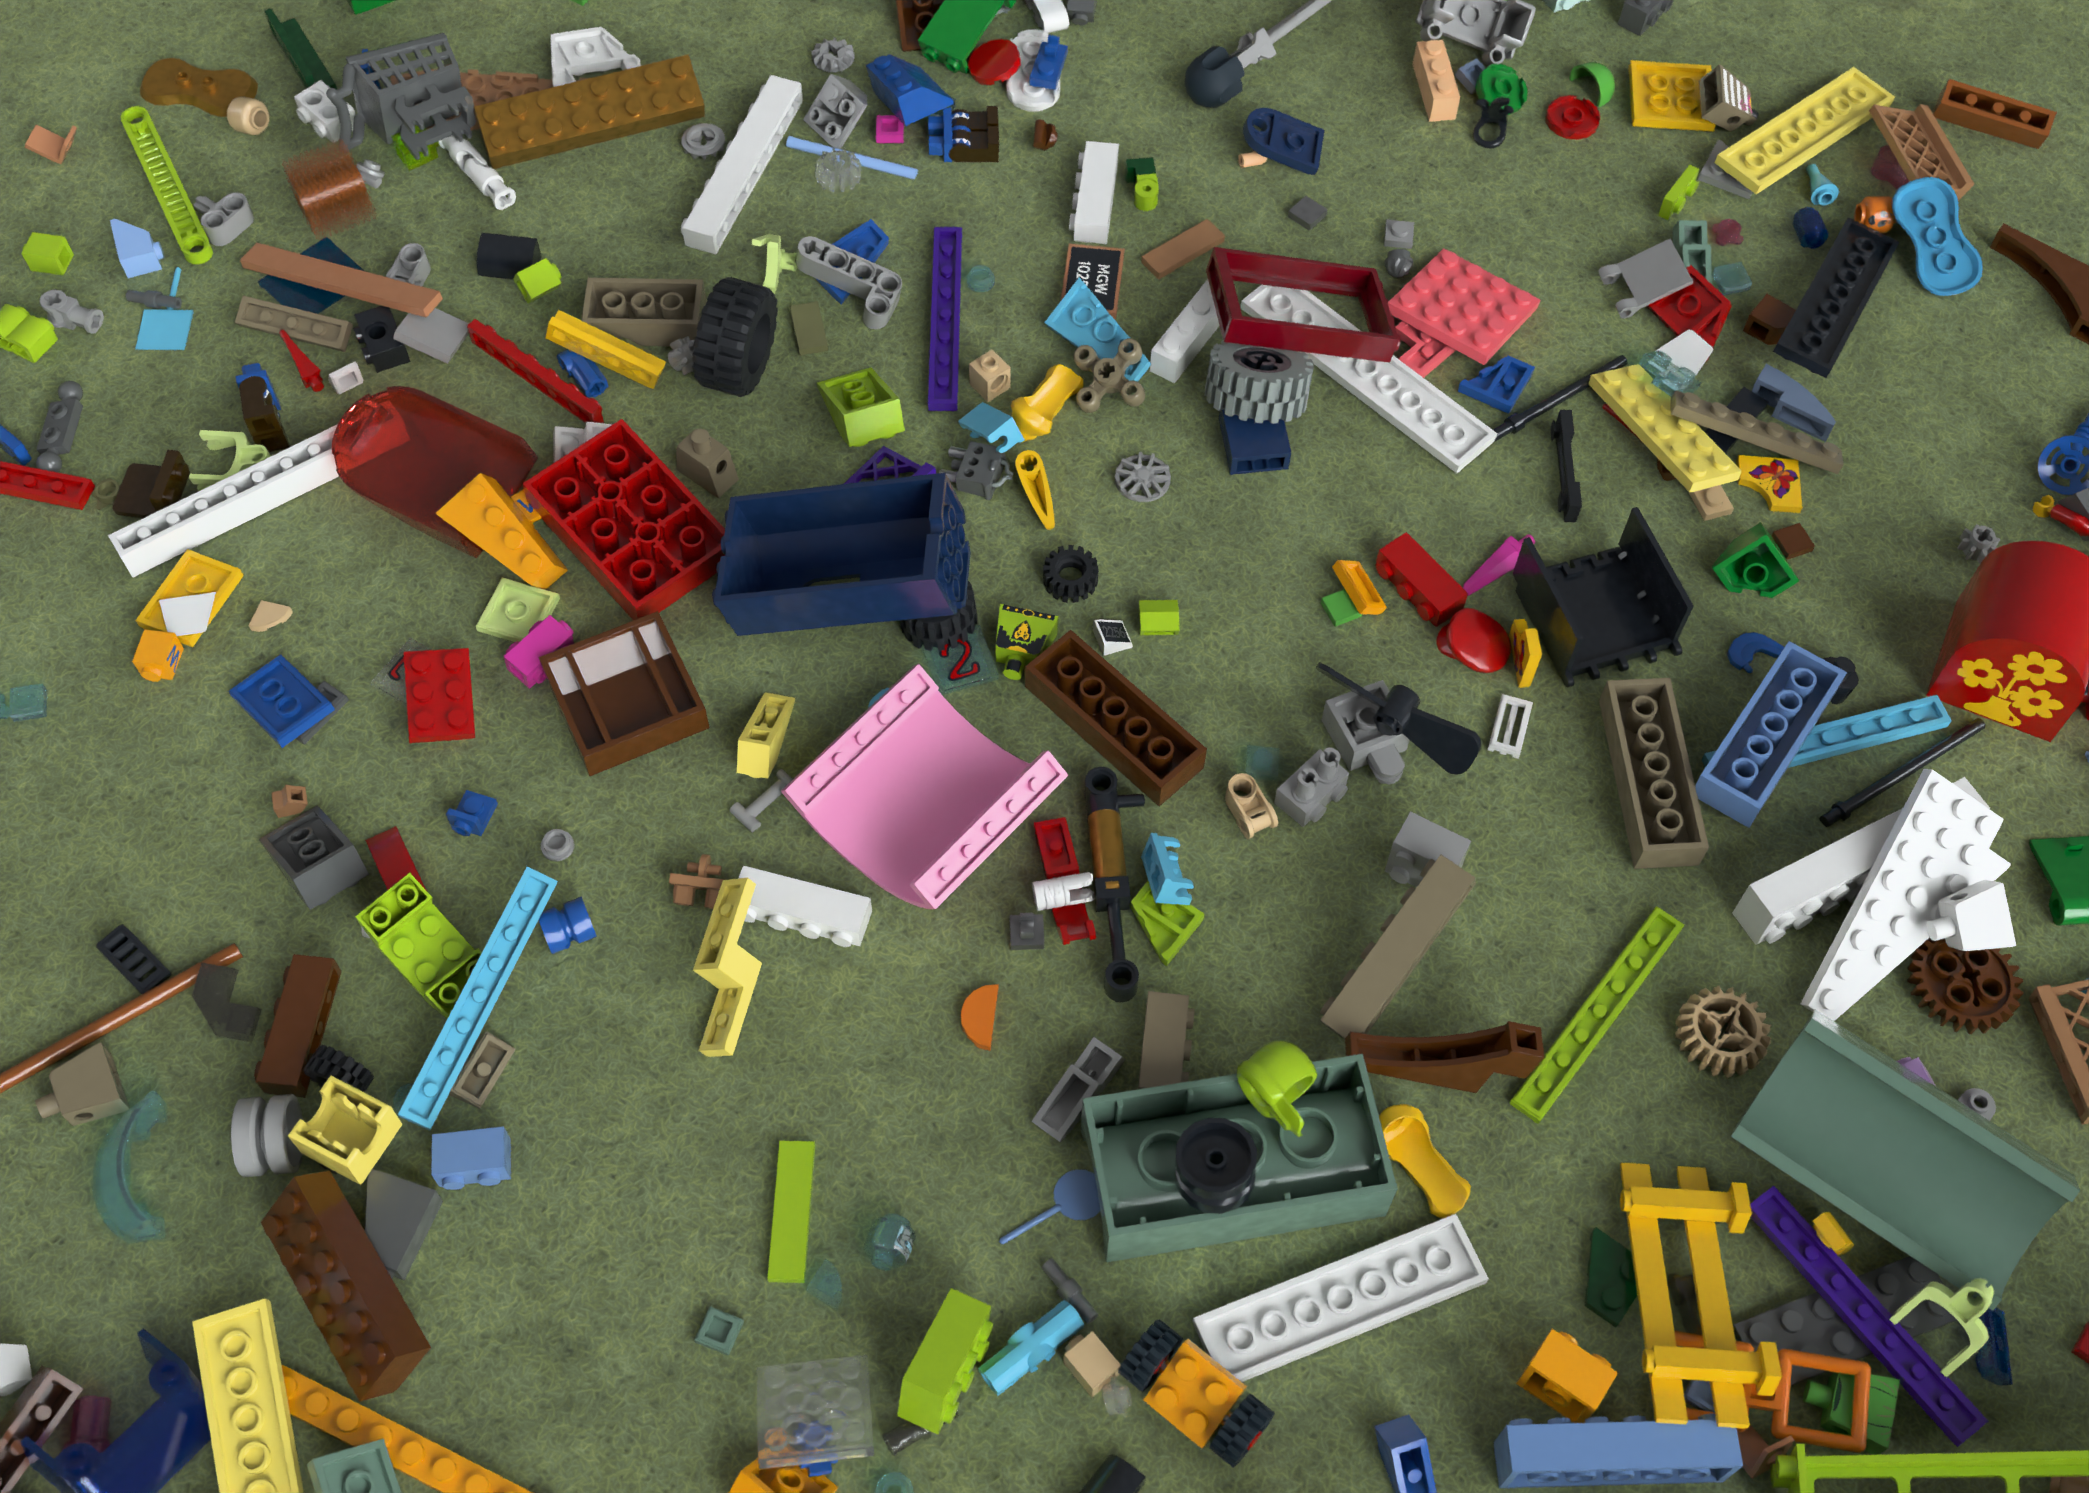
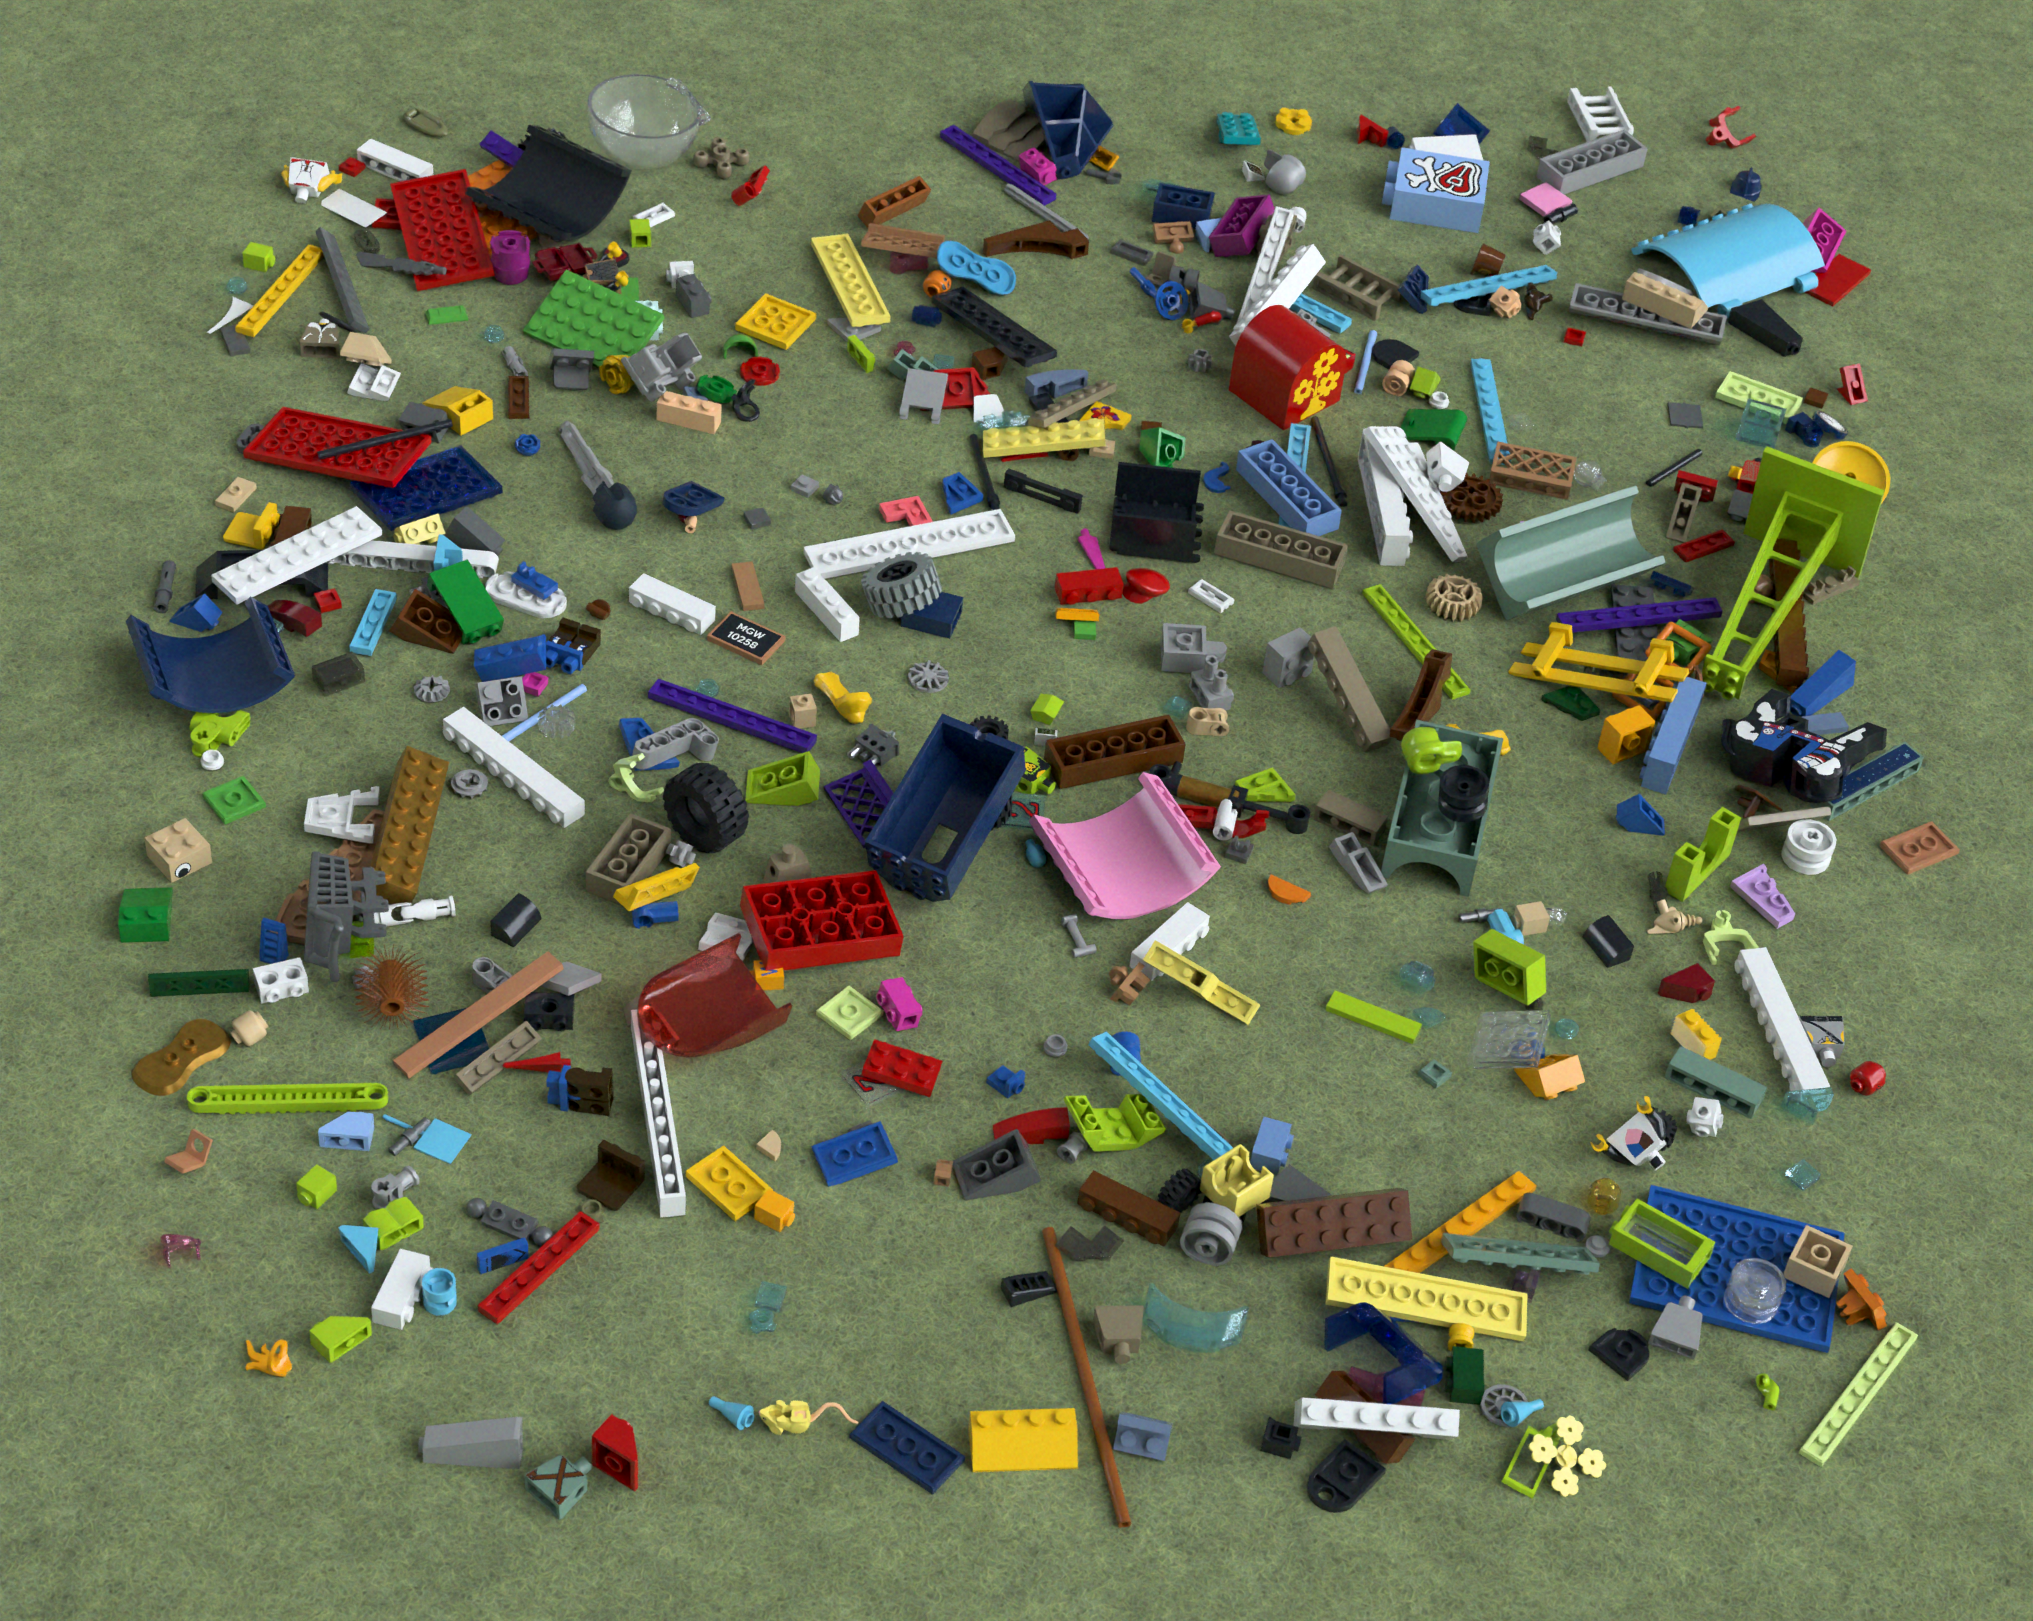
camera: 70 degrees left, 15 degrees down
white sticker [159,592,216,636] -> none
yellowish green piece [189,430,271,491] -> none
light grey beam [194,192,254,246] -> none
white slope [328,361,364,394] -> none
light orange wedge [435,473,568,590] -> none
red plate [467,319,604,423] -> none
lime brick [513,258,562,304] -> none
reddish brown slope [538,611,710,776] -> none
light yellow slope [737,692,795,779] -> none
medium azure hinge [958,402,1025,453] -> none
red tile [968,39,1021,85] -> none
medium blue piece [999,1170,1100,1244] -> none
yellow piece [1015,450,1055,530] -> none
medium azure wing [1044,277,1151,382] -> none
dark tan gear [1073,338,1145,413] -> none
plate [1118,1319,1275,1468] -> none
leg [1125,157,1159,211] -> none
medium azure hinge [1141,833,1194,905] -> none
white plate [1193,1214,1489,1382] -> none
dark red window [1206,247,1400,363] -> none
black piece [1316,662,1481,775] -> none
coral plate [1387,248,1541,365] -> none
yellow tile [1509,619,1542,688] -> none
dark tan torso [1699,64,1758,131] -> none
medium azure cone [1806,164,1839,206] -> none
yellow slope [1812,1212,1854,1256] -> none
yellowish green piece [1889,1278,1994,1377] -> none

